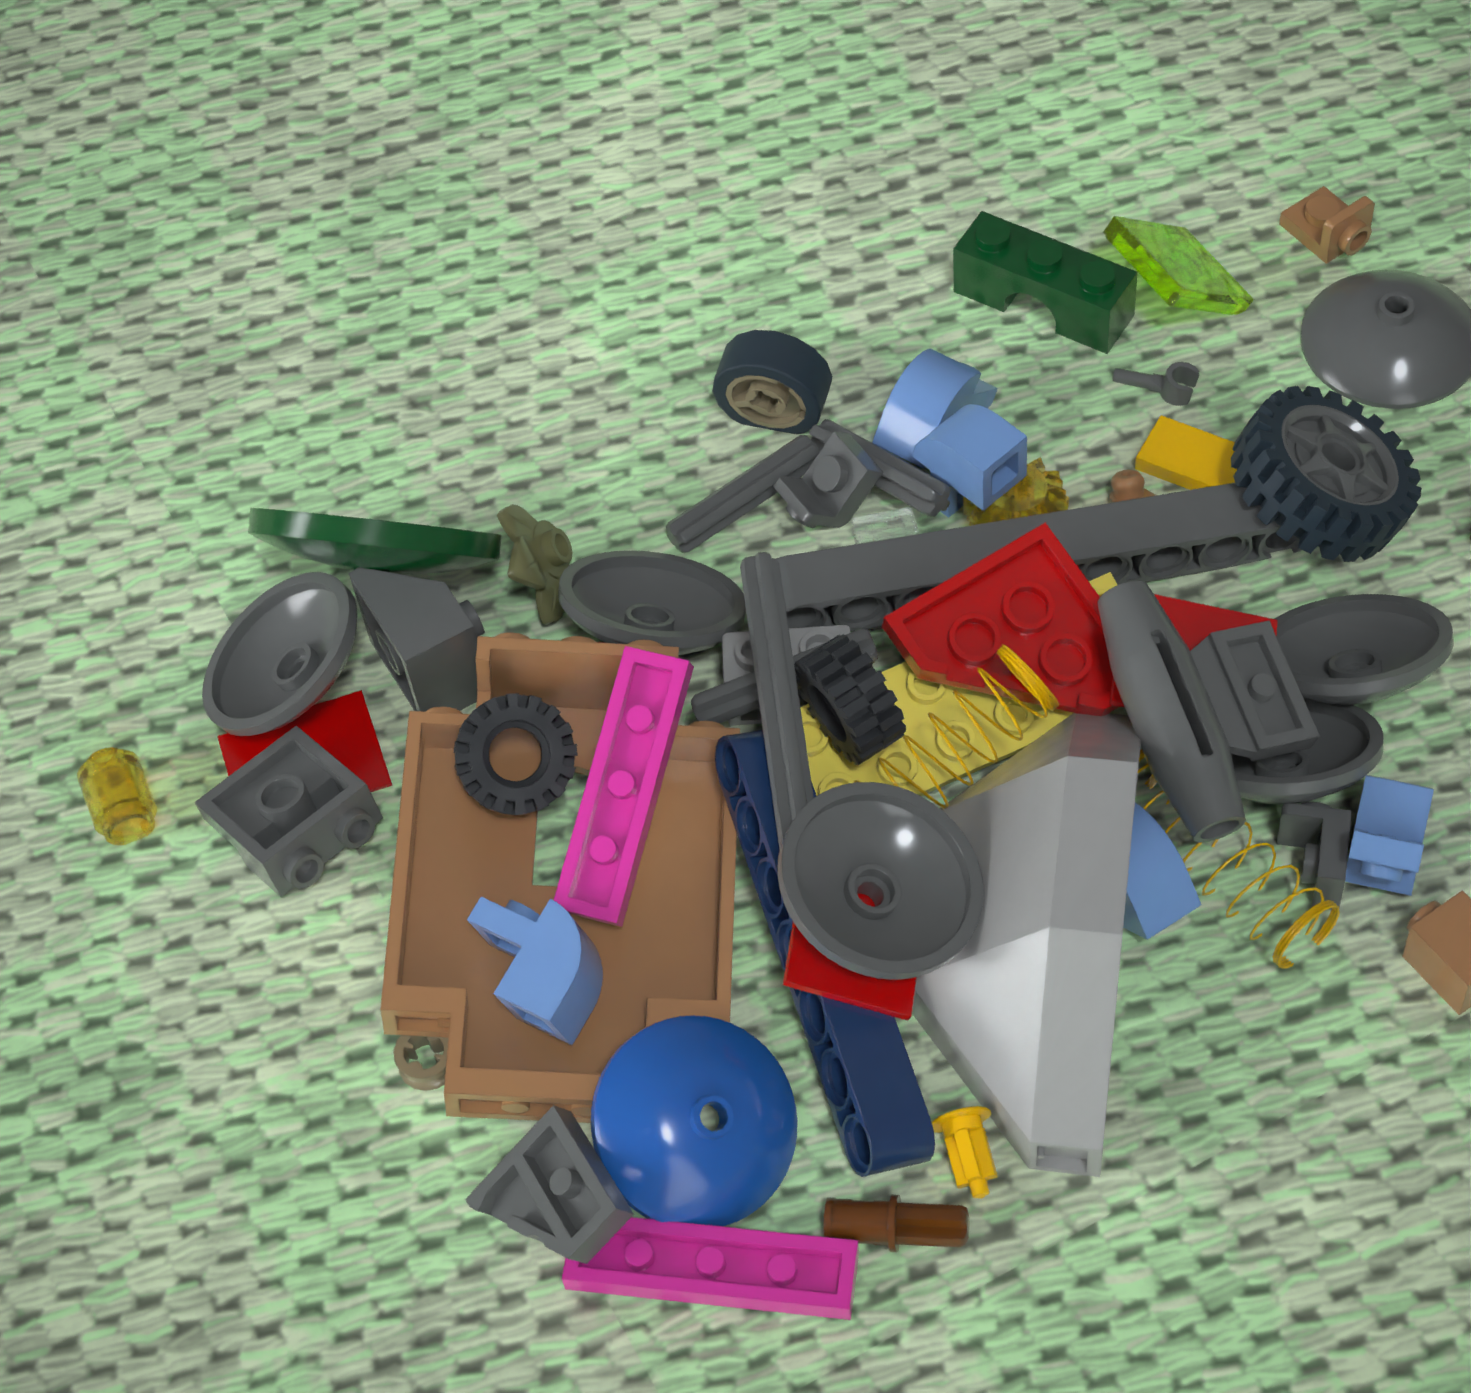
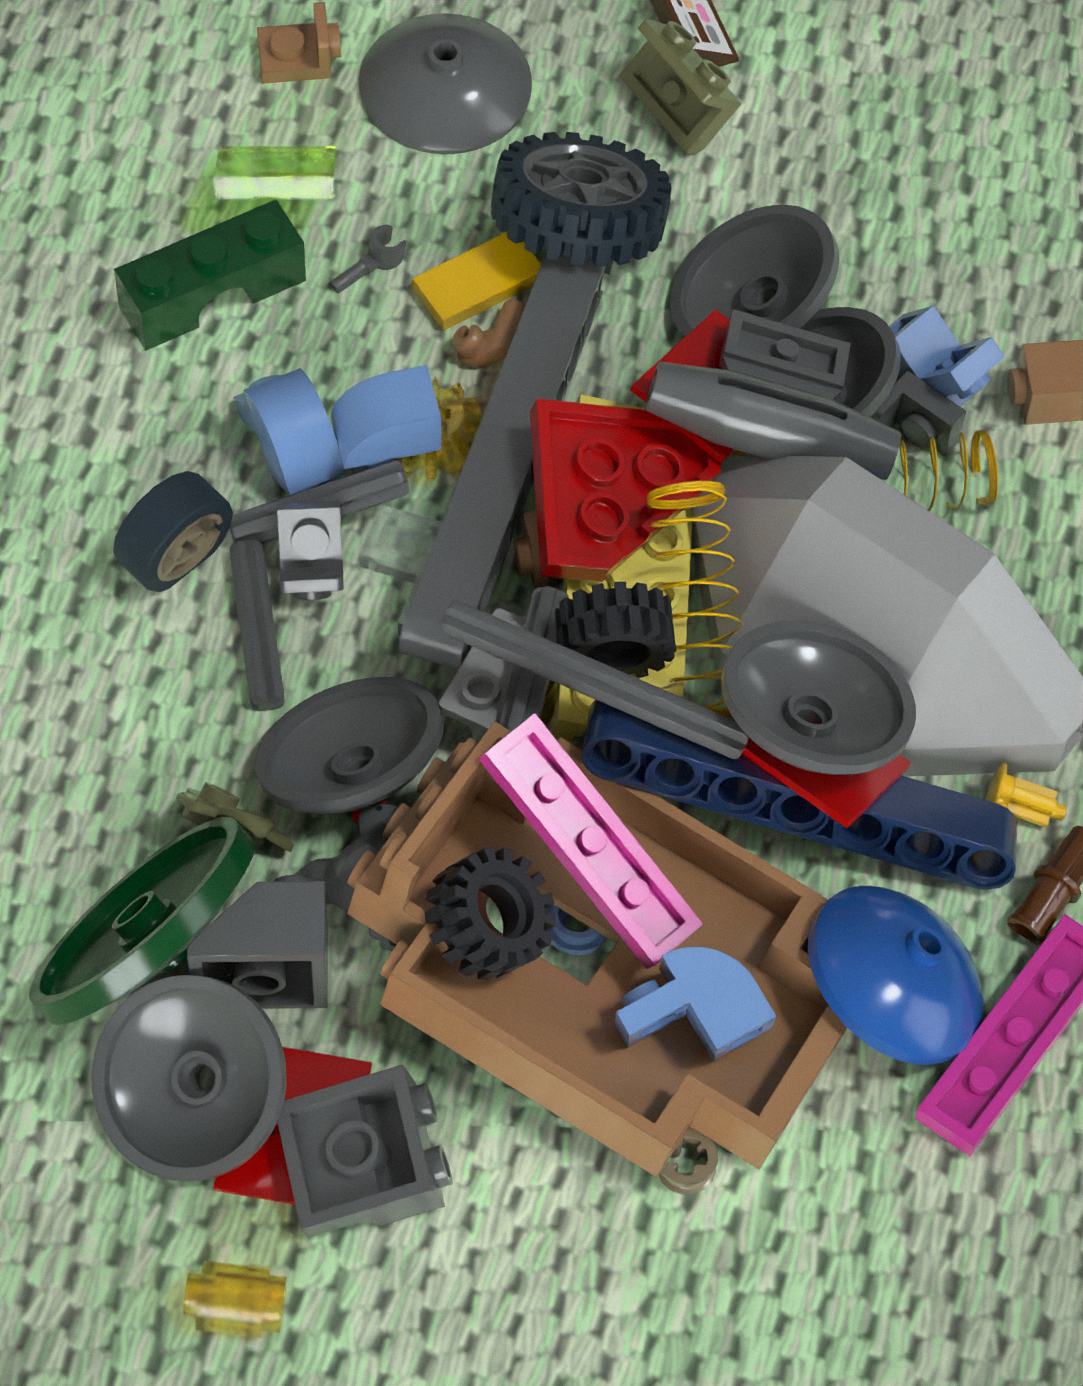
camera: 70 degrees left, 5 degrees up
dark grey wing [465,1105,634,1264] -> none

